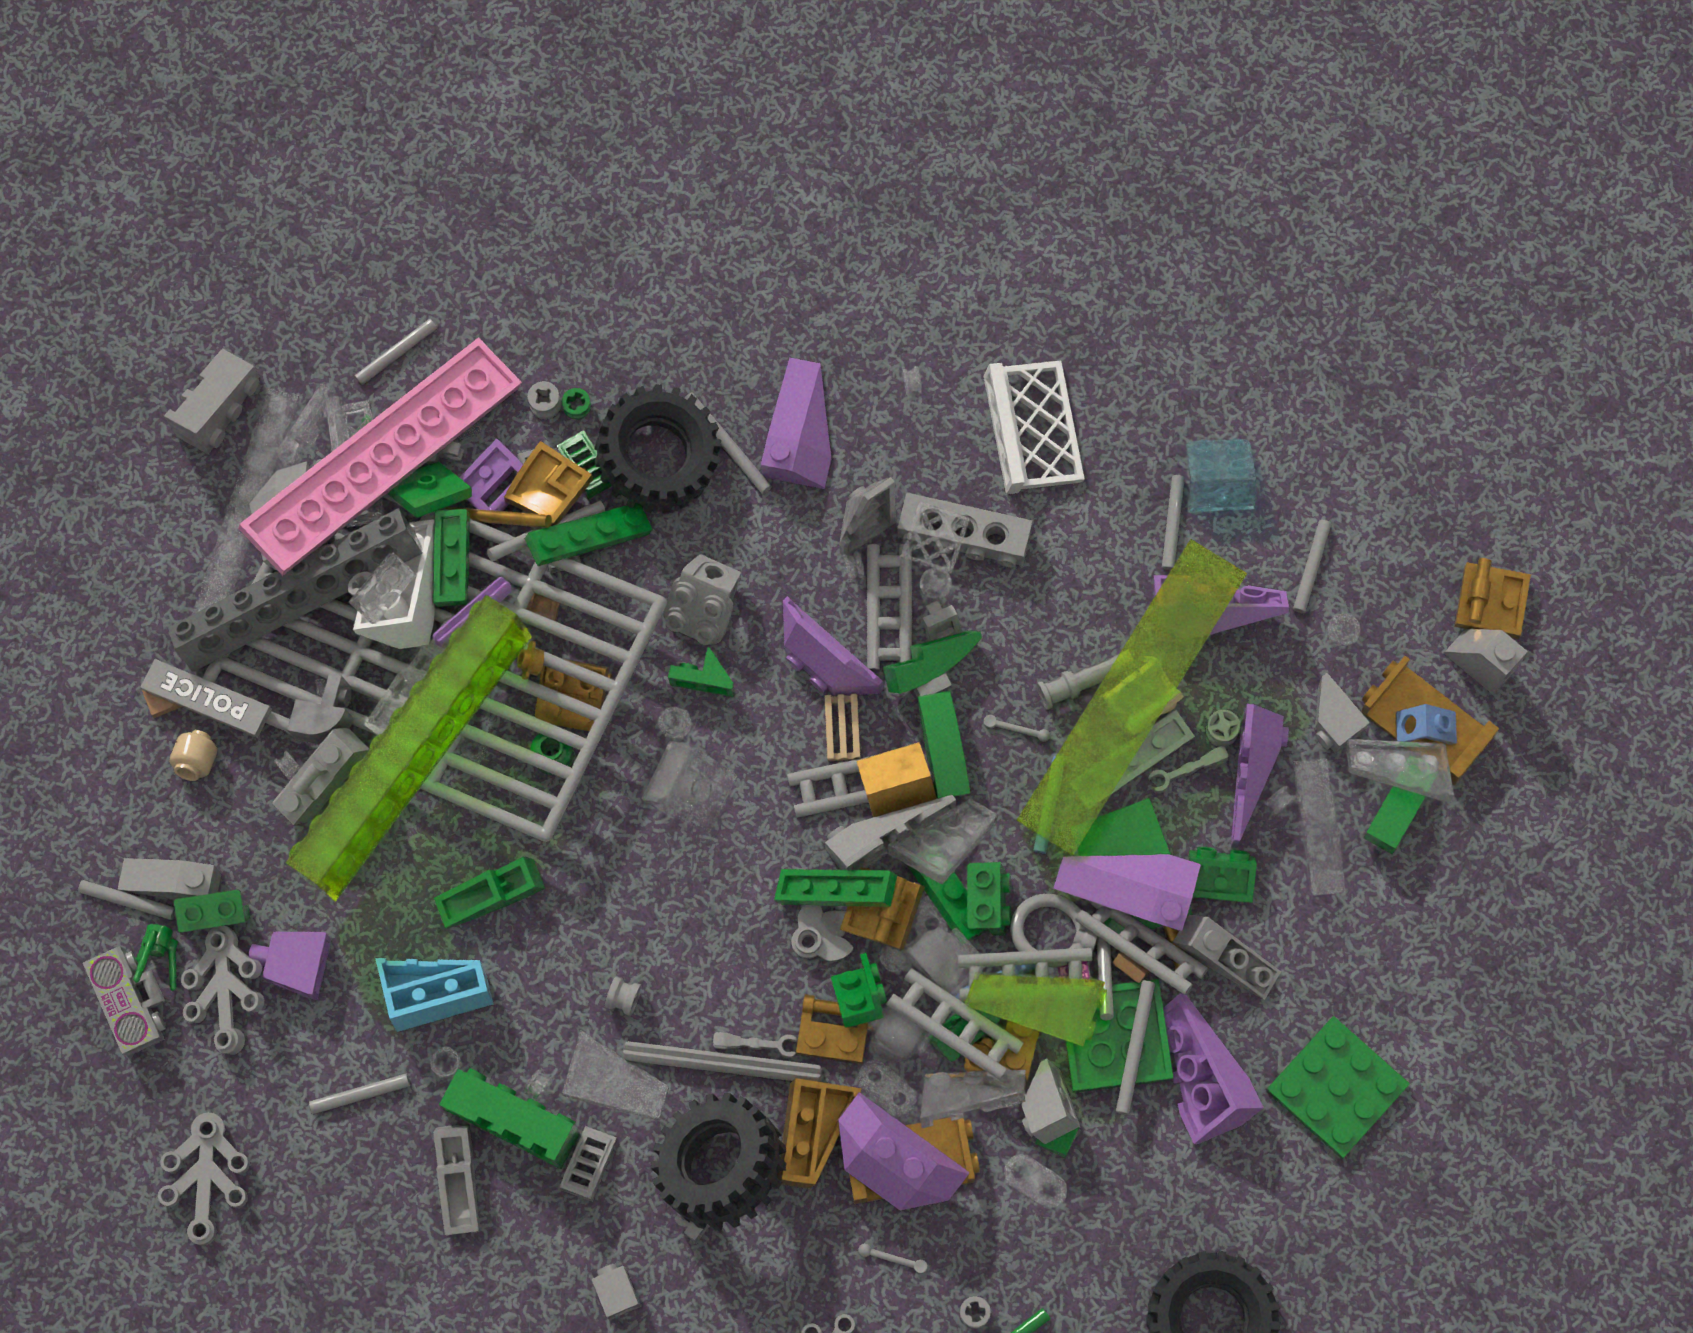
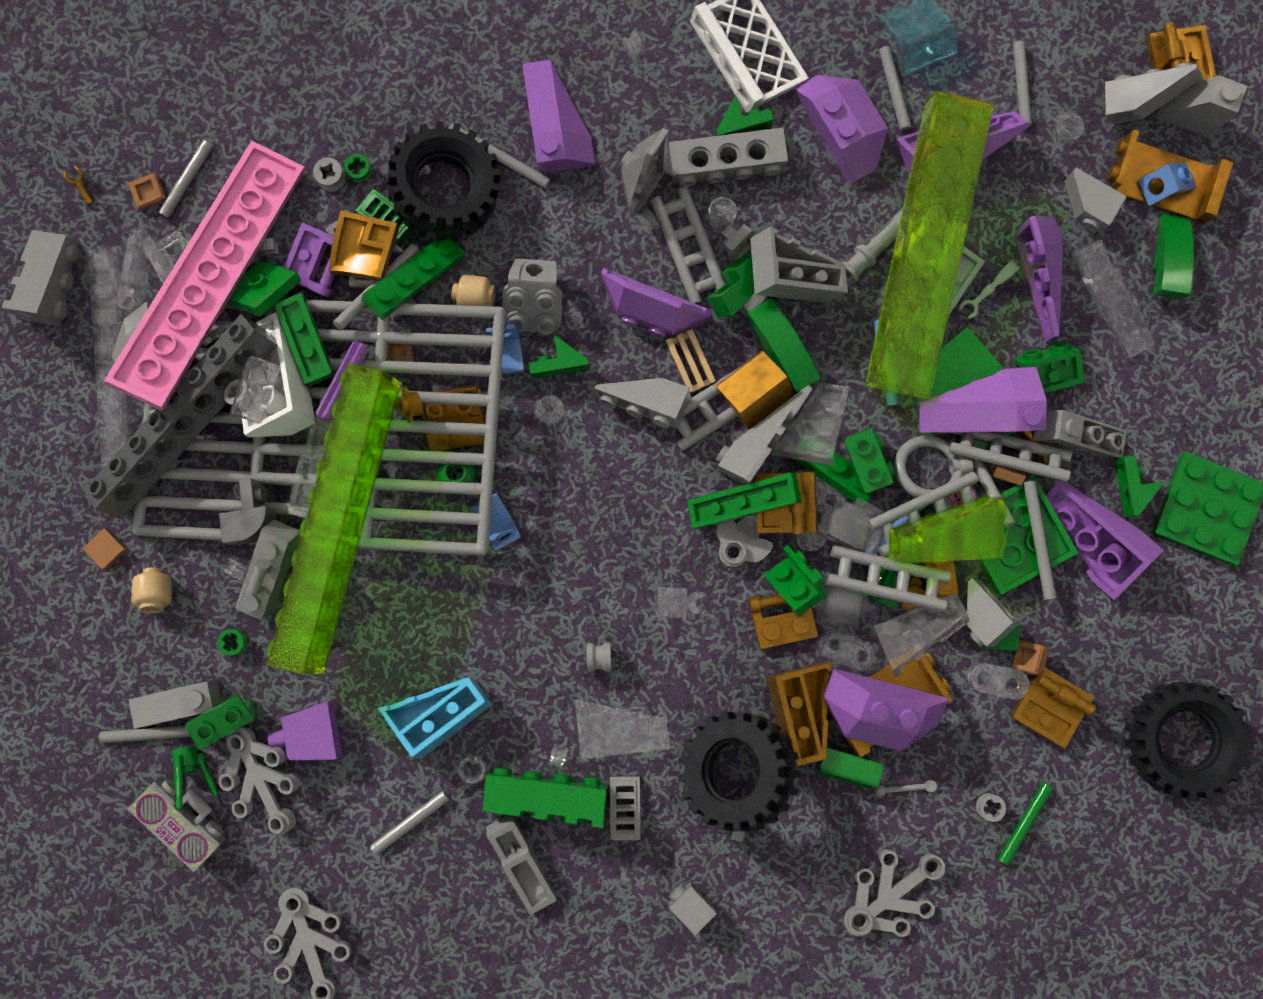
camera: 25 degrees left, 10 degrees up
light grey tile [140,659,272,738] -> none
green slope [434,857,545,928] -> none
pearl gold bar [445,507,552,528] -> none
light grey axle [623,1041,822,1082] -> none
clear slope [642,741,737,833] -> none
light grey piece [713,1032,797,1058] -> none
clear window [901,501,970,574] -> none
light grey hinge [984,715,1050,742] -> none
light grey wheel [1206,710,1240,747] -> none
clear bush [1264,785,1297,817] -> none
clear wing [1346,739,1454,803] -> none
none -> pearl gold hand [64,165,94,205]
none -> medium nougat tile [128,172,166,211]
none -> green bush [217,629,248,656]
none -> tan head [451,274,495,306]
none -> medium blue bracket [471,493,521,551]
none -> medium blue bracket [486,324,525,376]
none -> light grey slope [594,378,691,429]
none -> clear plate [655,587,707,618]
none -> green slope [716,96,774,136]
none -> light grey wedge [750,226,848,303]
none -> medium lavender wedge [793,75,888,185]
none -> green slope [815,748,883,790]
none -> pearl gold plate [1010,668,1096,749]
none -> medium nougat tile [1011,640,1050,676]
none -> light grey slope [1105,63,1203,124]
none -> green slope [1114,455,1163,518]

